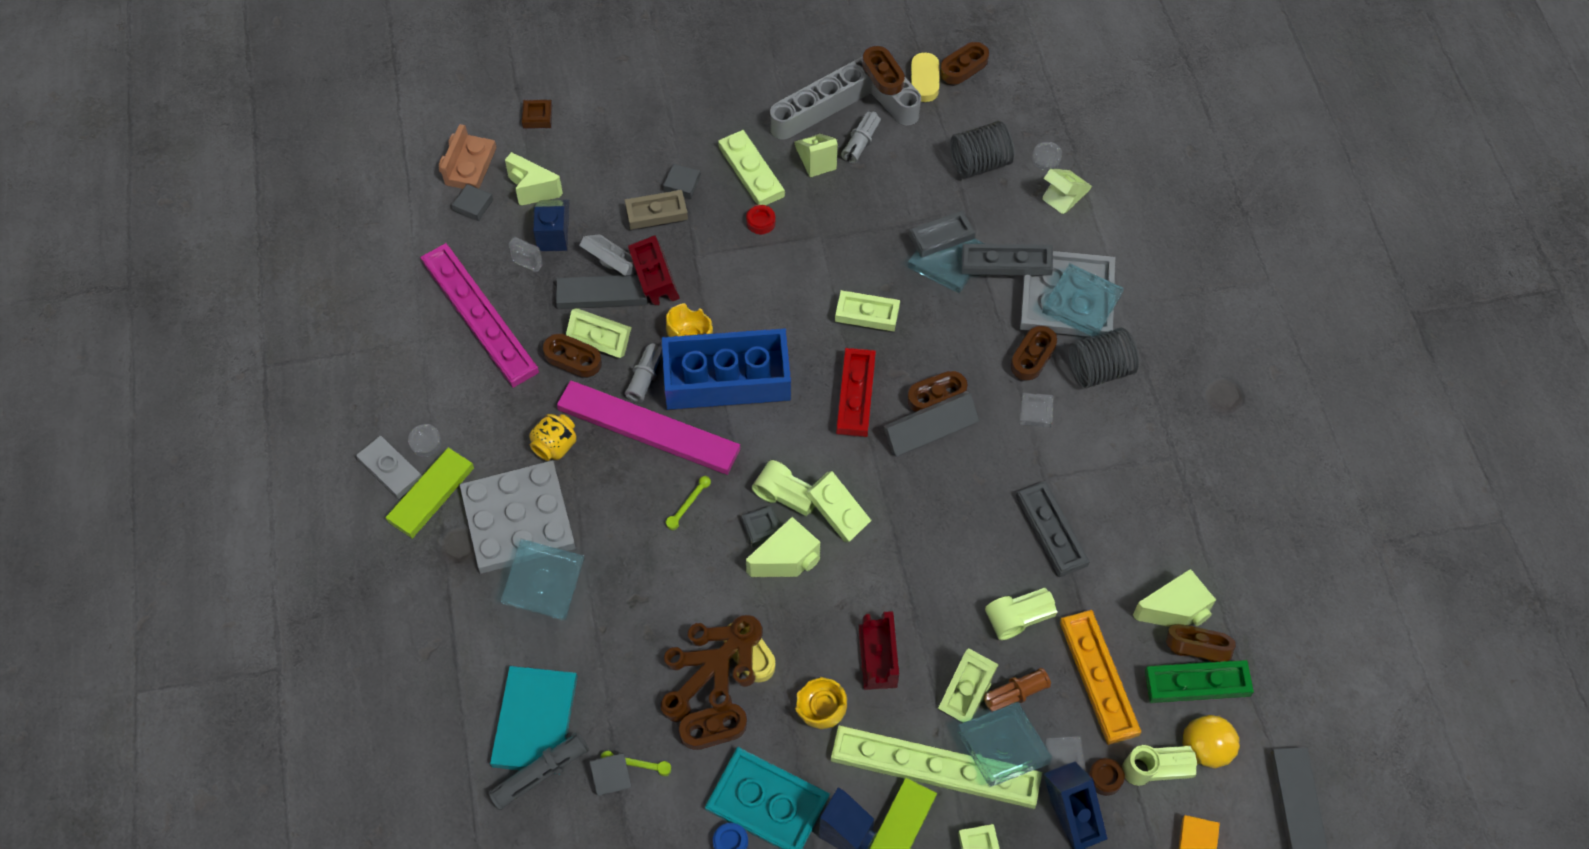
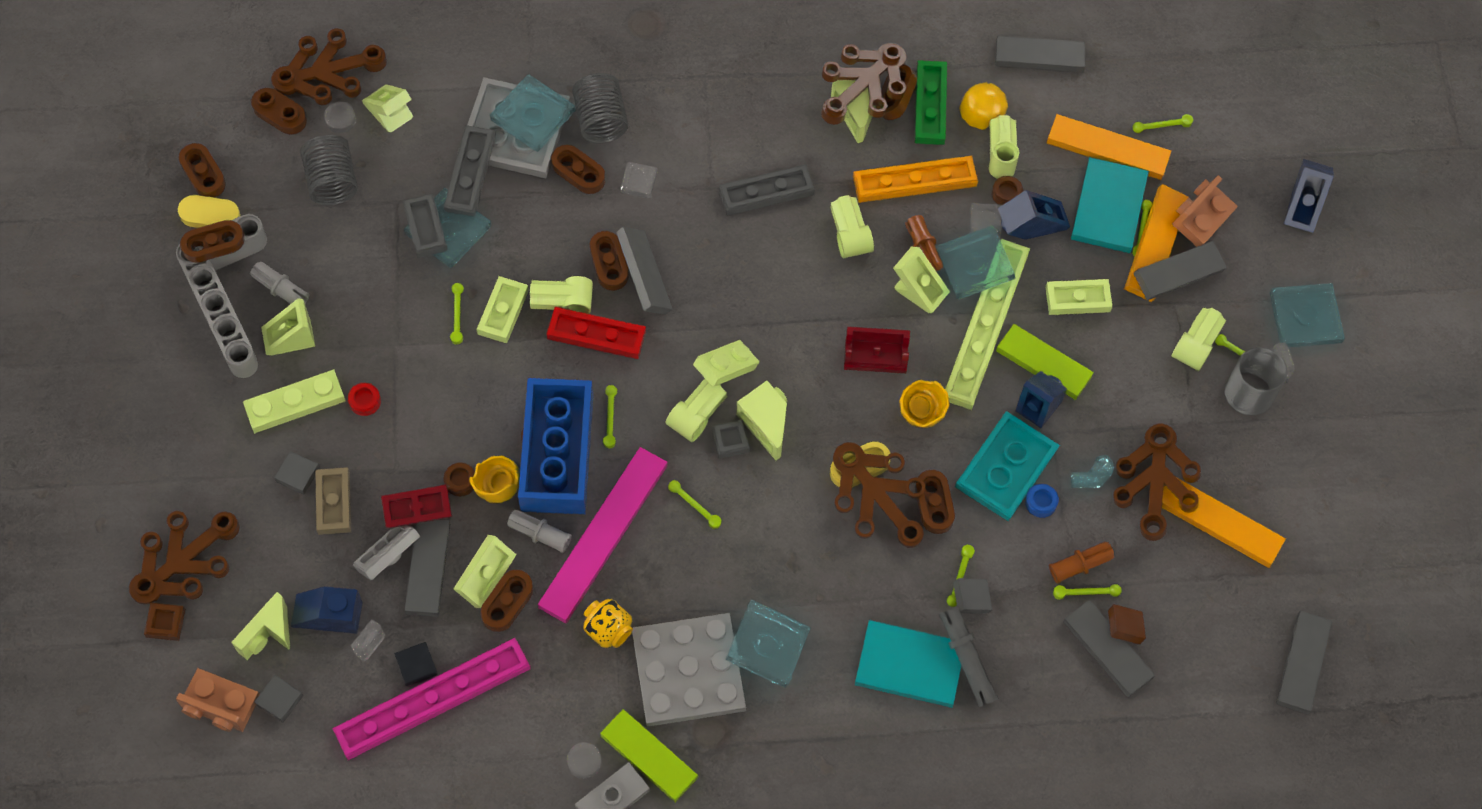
camera: 85 degrees left, 5 degrees up
none -> reddish brown plant [129,511,240,604]
none -> reddish brown plate [251,88,307,135]
none -> reddish brown plant [271,28,387,105]
none -> black tile [394,642,438,686]
none -> reddish brown tile [444,462,475,497]
none -> lime hinge [450,283,464,345]
none -> yellowish green piece [530,276,593,314]
none -> lime hinge [603,385,617,449]
none -> reddish brown plant [821,43,906,125]

